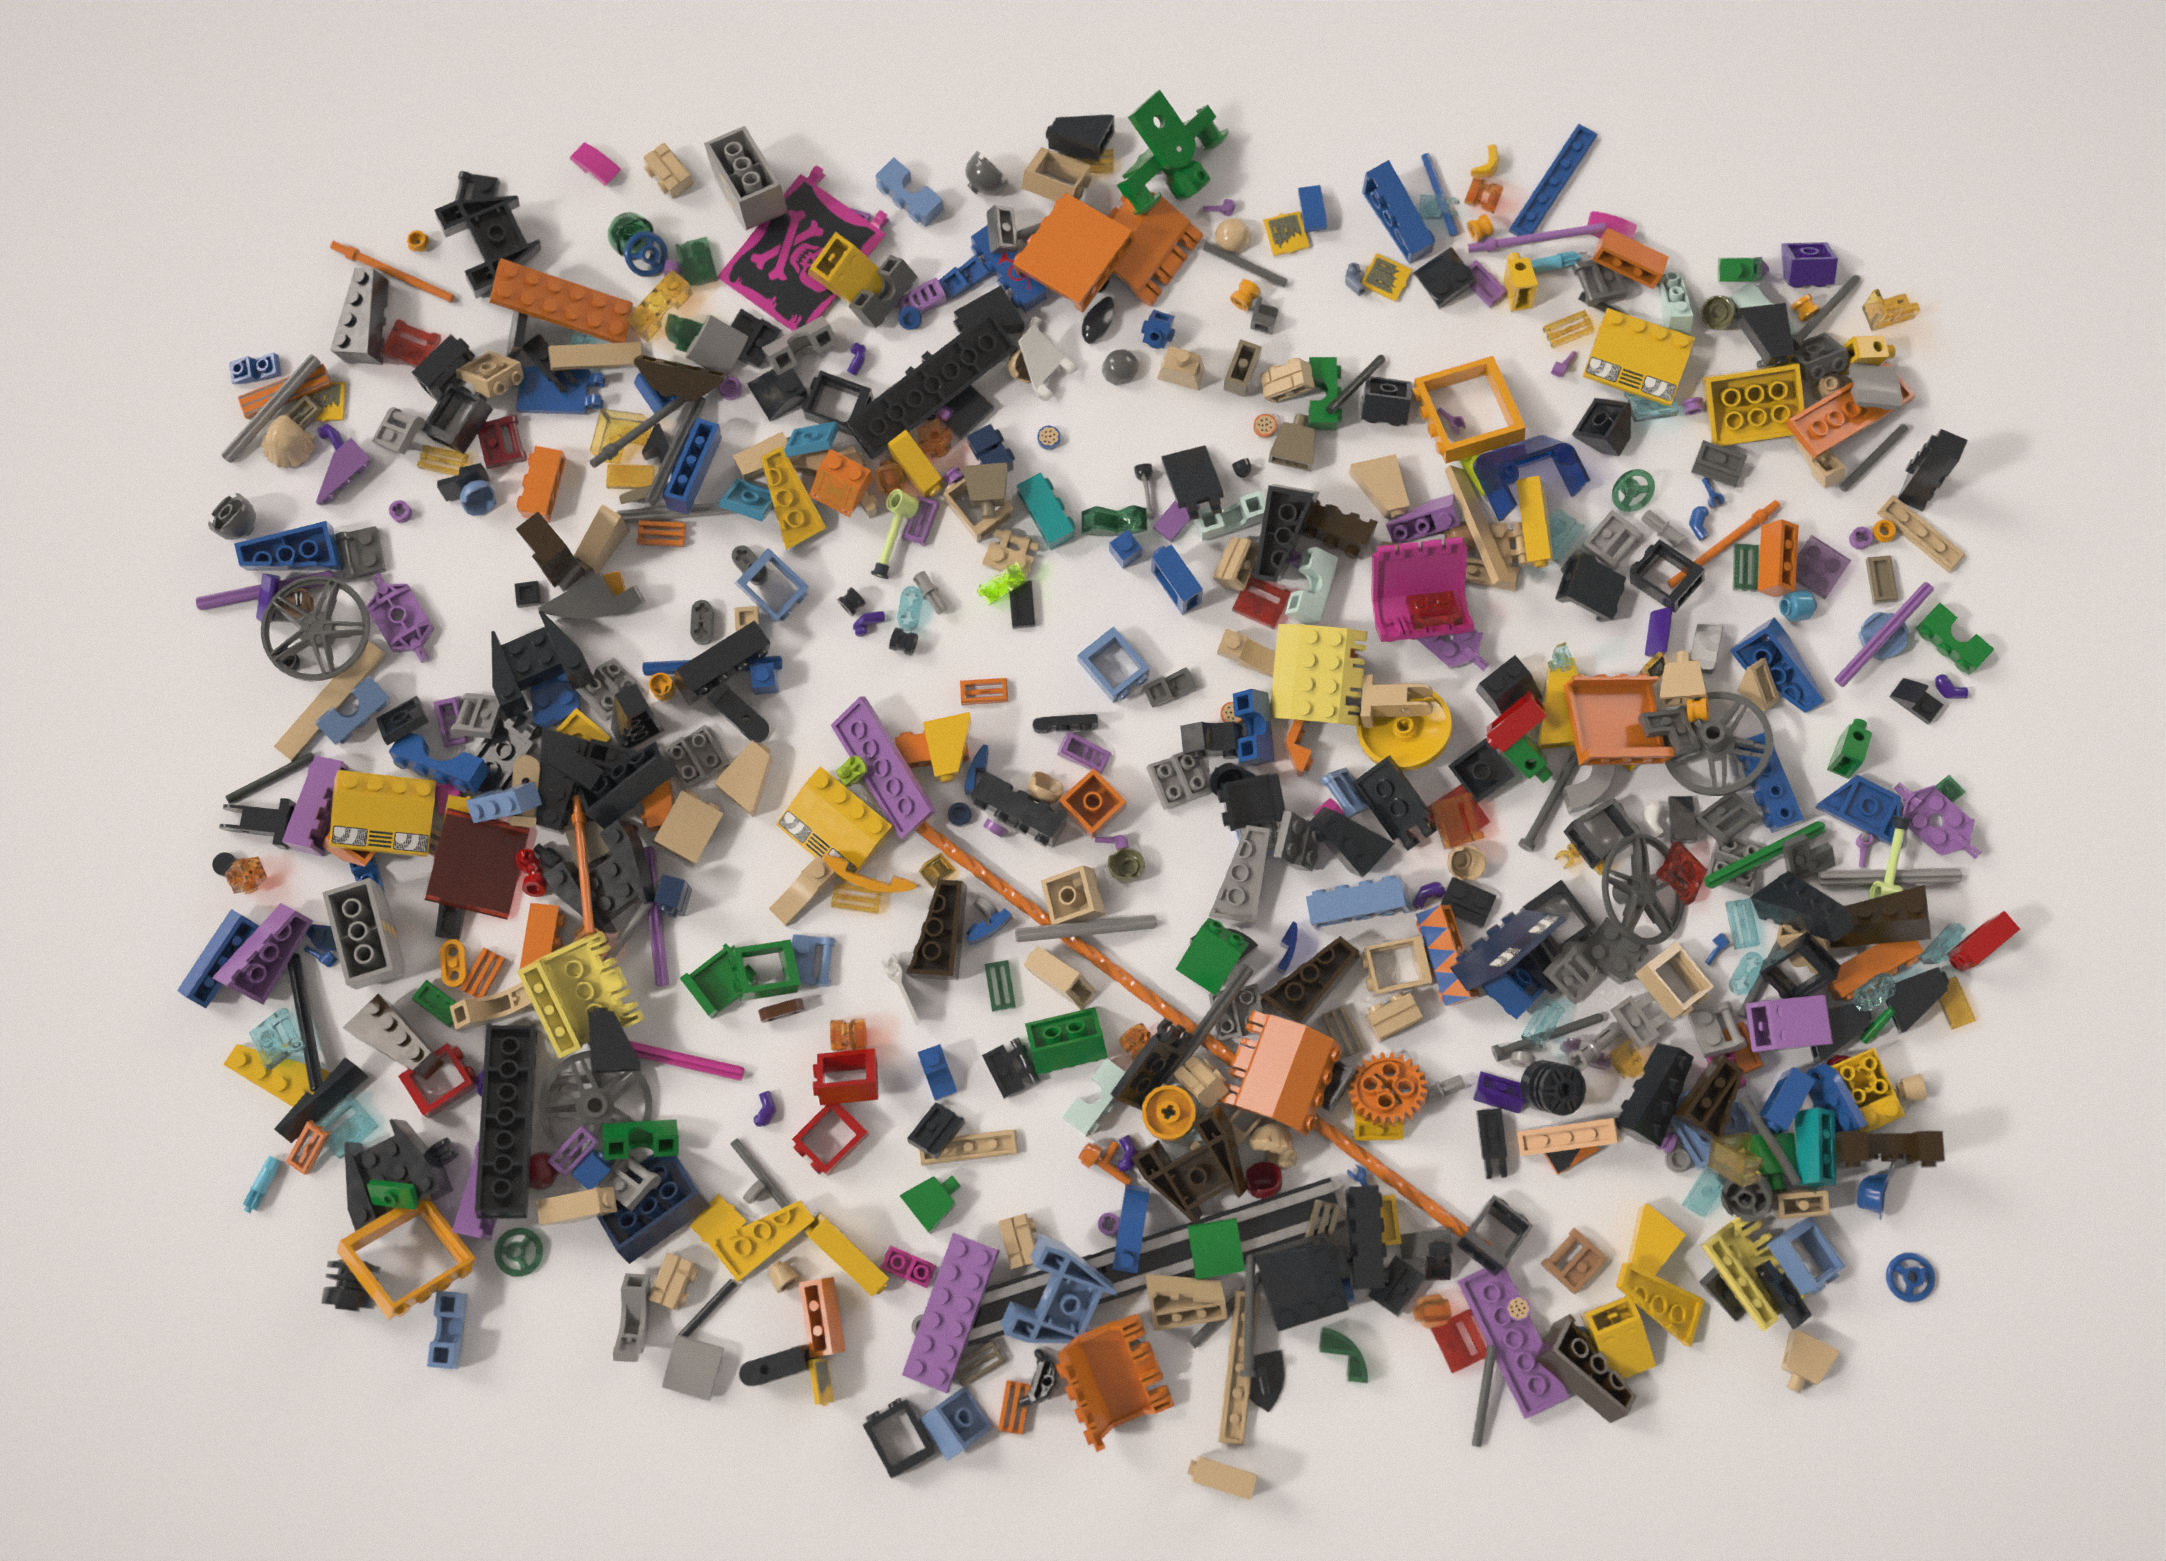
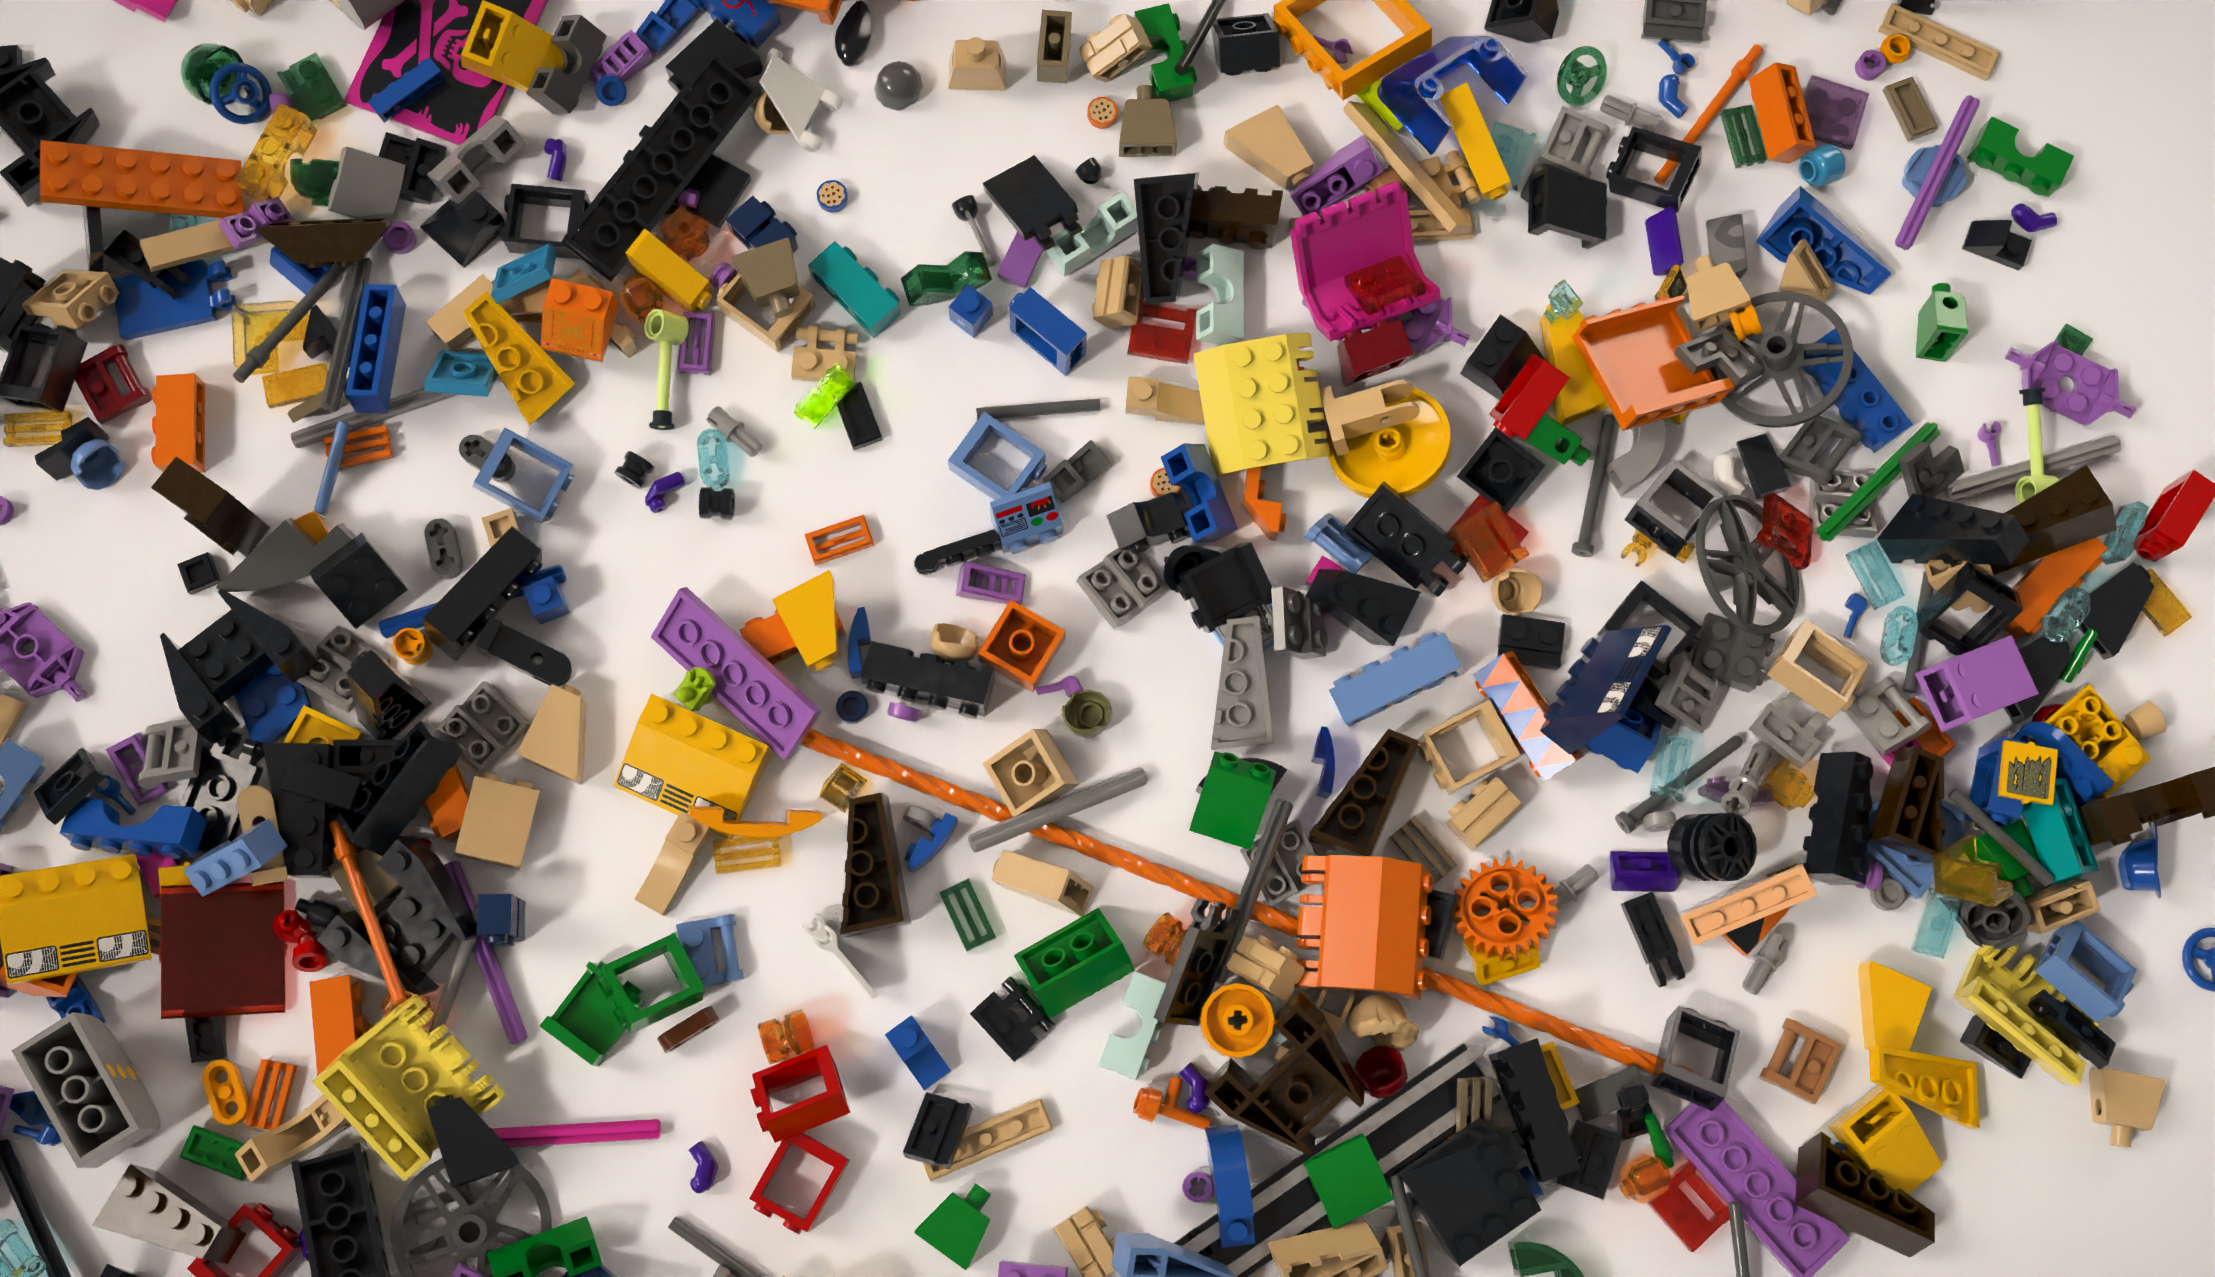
camera: 25 degrees left, 0 degrees up
tan slope [574,504,629,574] -> none
blue brick [1141,309,1175,349] -> none
dark purple arm [1412,882,1446,910] -> none
tile [1505,1296,1531,1321] -> none
blue wing [1815,775,1903,848] -> none
none -> blue hand [94,775,136,816]
none -> medium lavender slope [219,197,295,250]
none -> black brick [309,532,408,629]
none -> medium blue bar [314,420,351,515]
none -> blue piece [368,57,446,123]
none -> dark grey bar [976,399,1100,420]
none -> medium blue slope [990,482,1062,554]
none -> dark red slope [1337,318,1414,387]
none -> green animal [1645,1113,1674,1169]
none -> light grey axle [1742,932,1789,995]
none -> piece [1998,740,2058,806]

